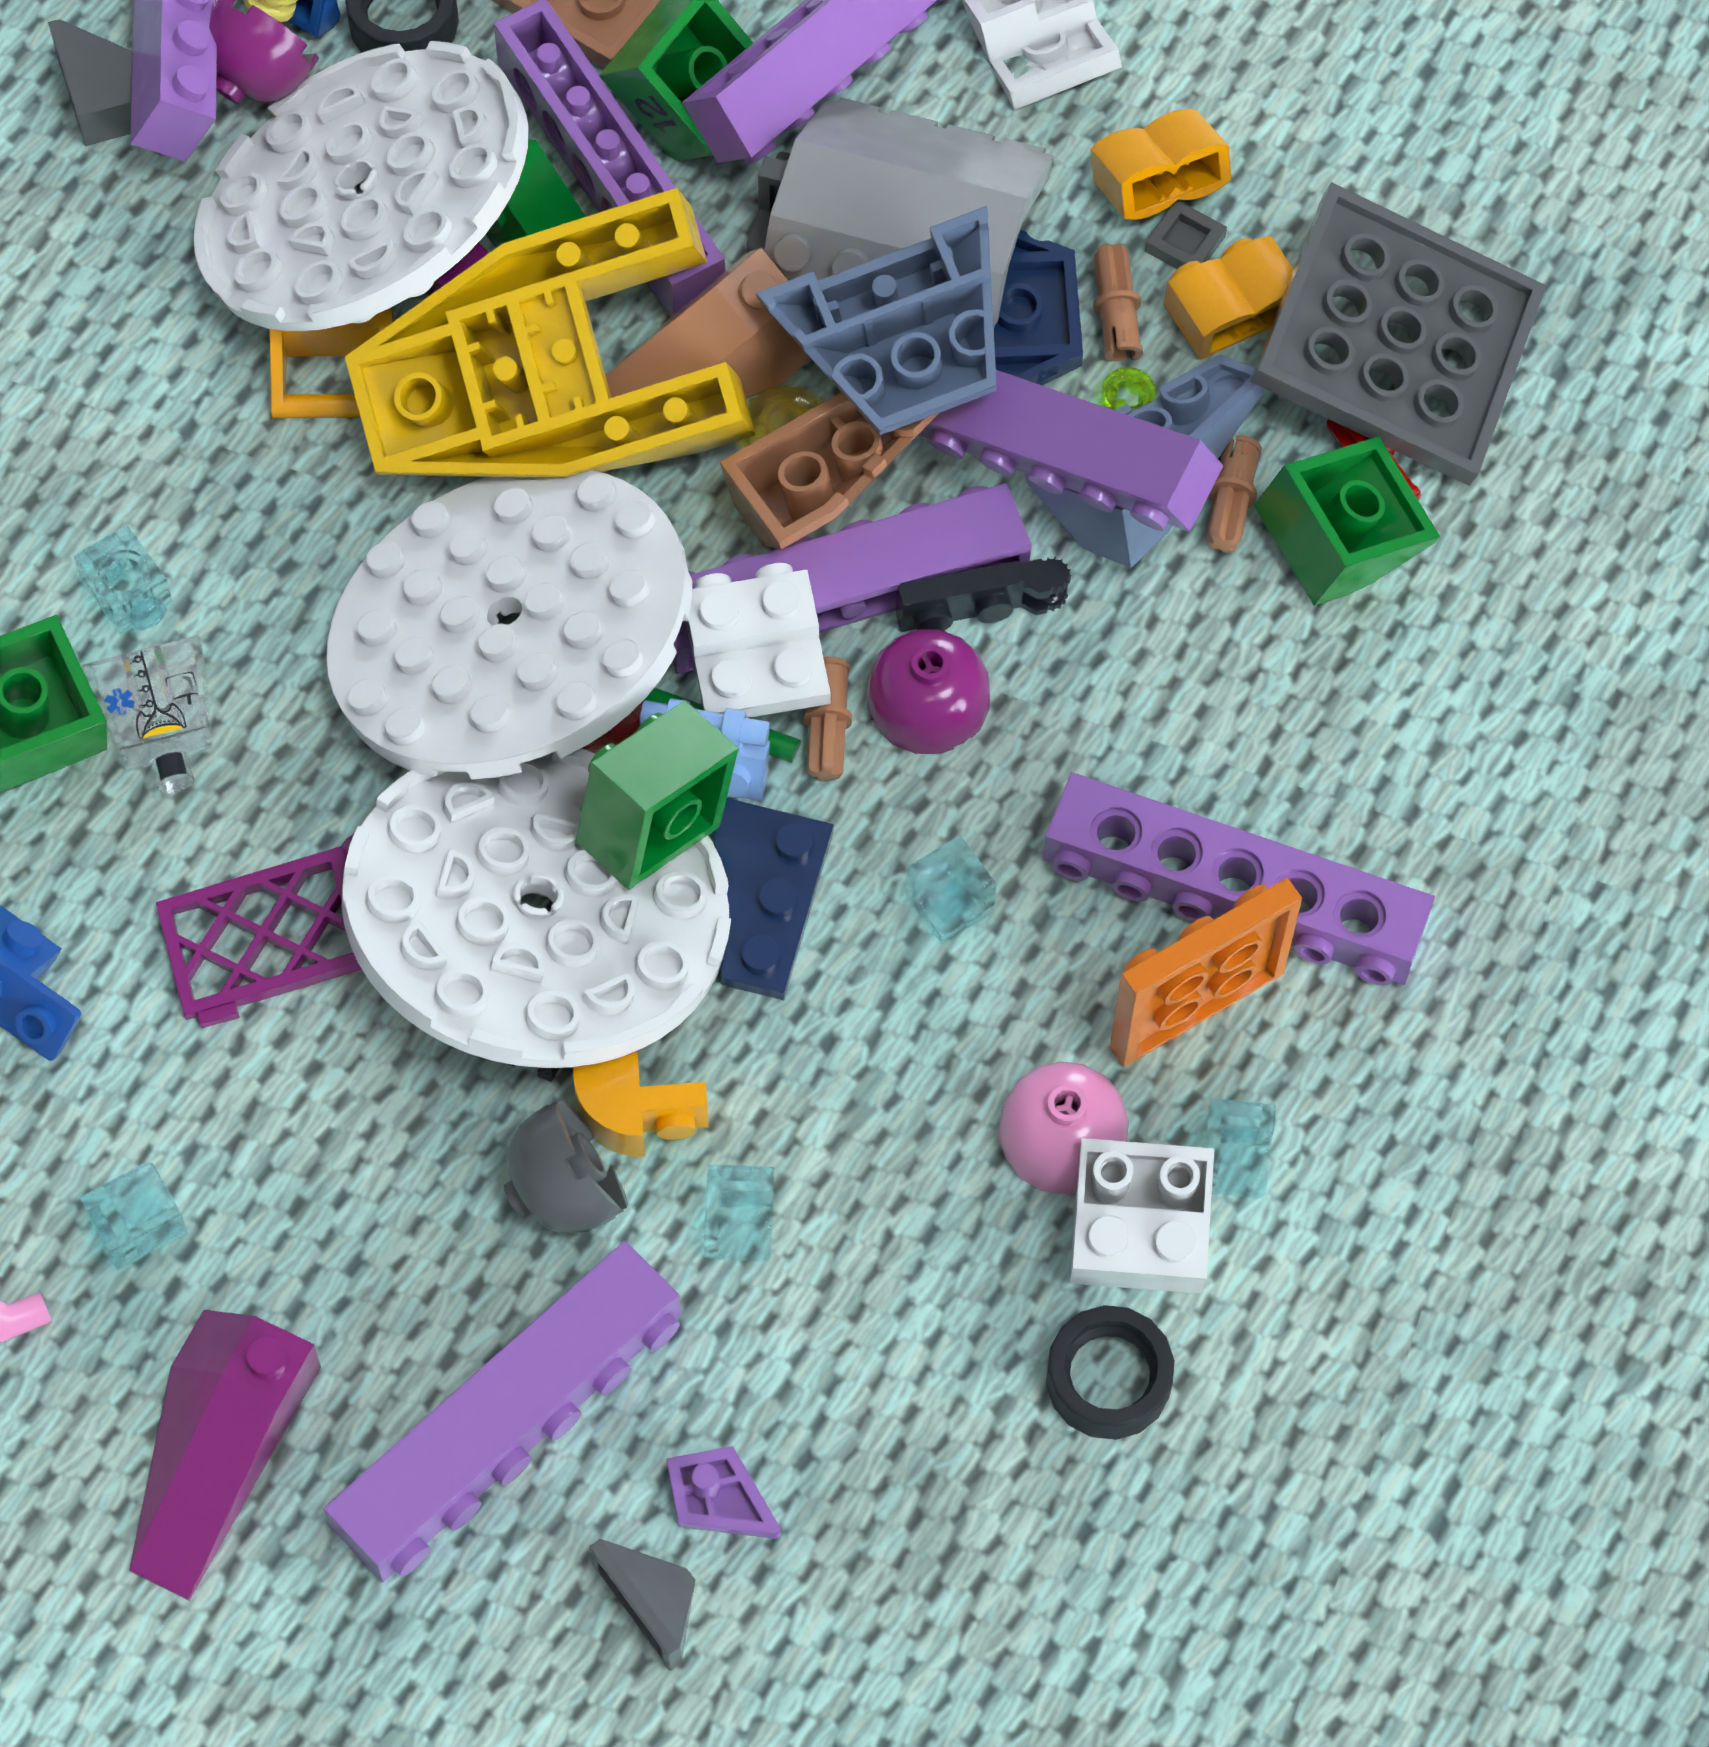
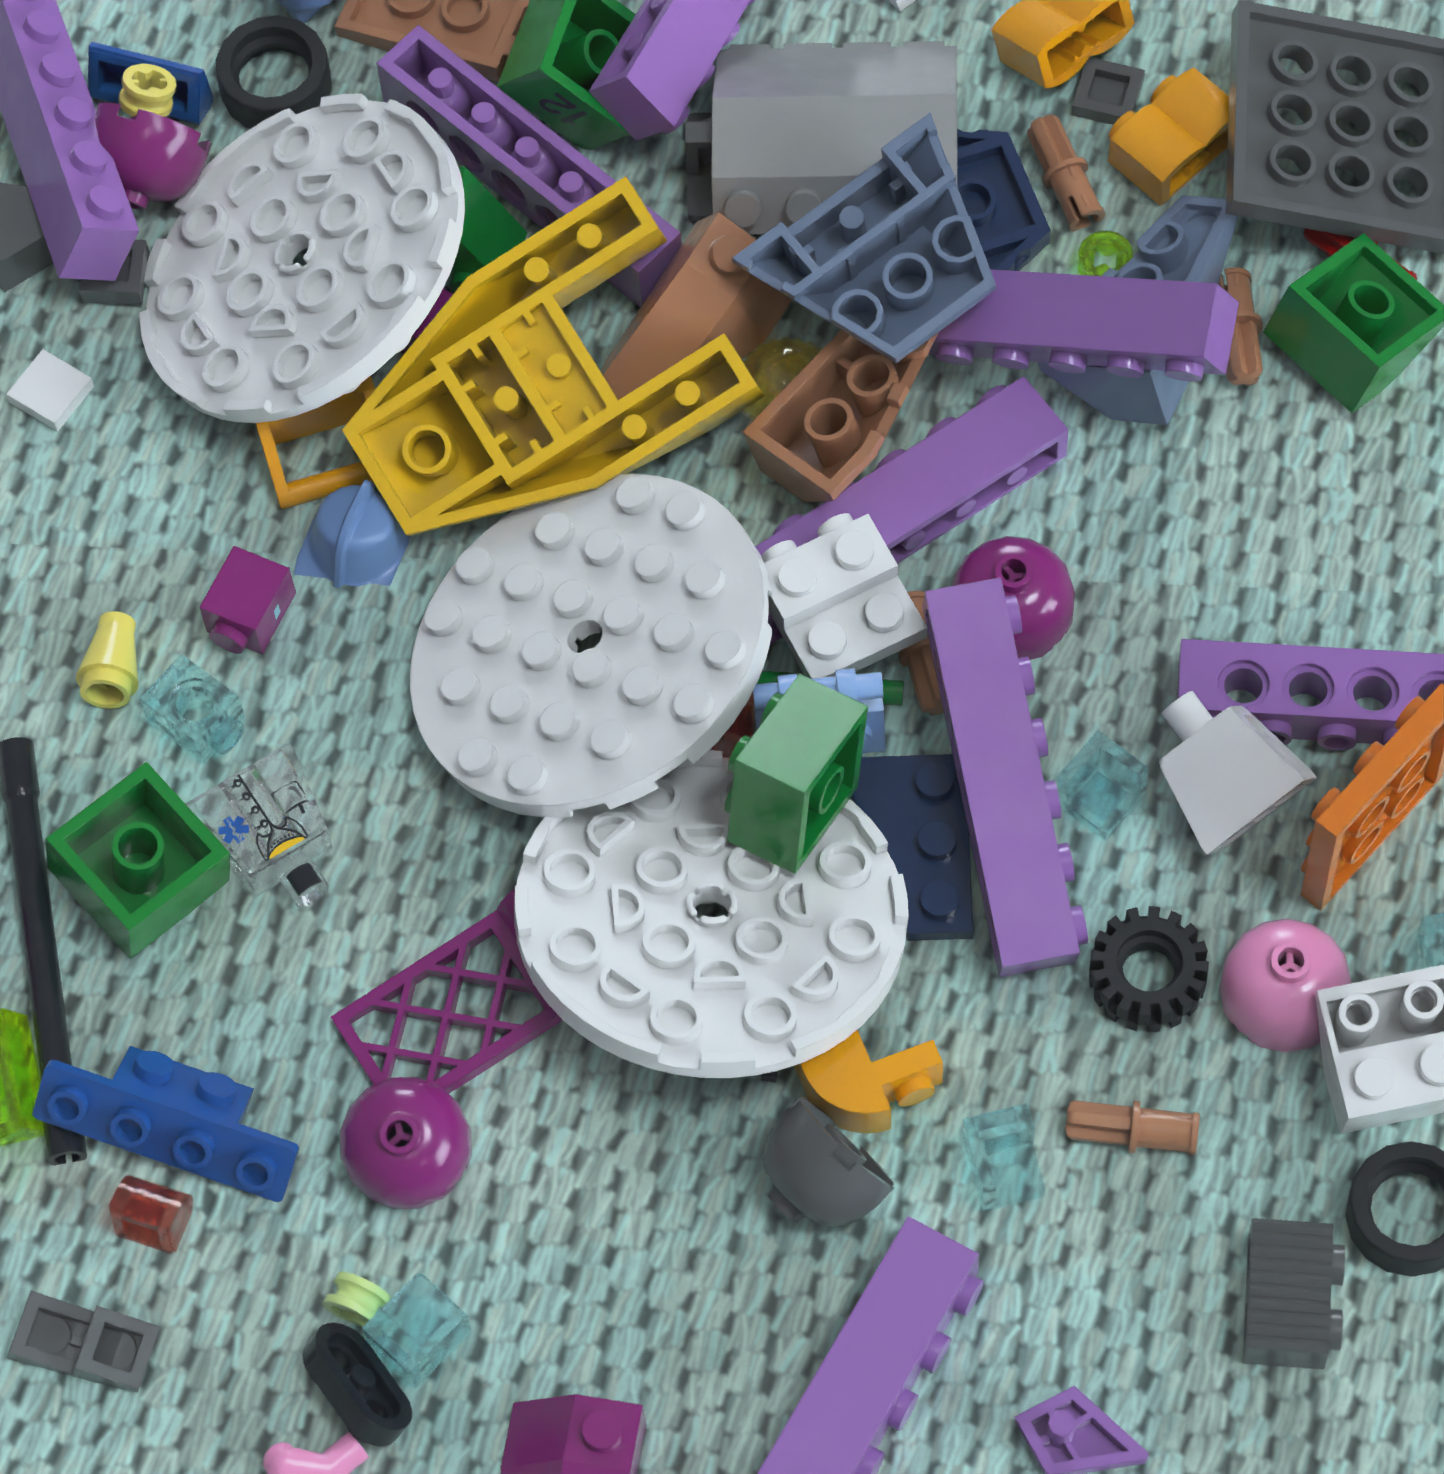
camera: 10 degrees left, 0 degrees up
black hinge [896,557,1071,632] -> none
none -> white tile [6,349,94,432]
none -> light yellow cone [76,611,139,709]
none -> dark grey plate [78,240,150,305]
none -> magenta brick [199,546,296,655]
none -> medium blue piece [294,480,410,589]
none -> black plate [302,1323,412,1446]
none -> yellowish green bush [322,1272,391,1330]
none -> magenta cylinder [340,1077,472,1209]
none -> medium lavender brick [922,577,1088,977]
none -> nougat axle [1065,1100,1200,1155]
none -> black tyre [1089,906,1209,1033]
none -> white torso [1159,691,1317,855]
none -> dark grey brick [1243,1218,1345,1370]

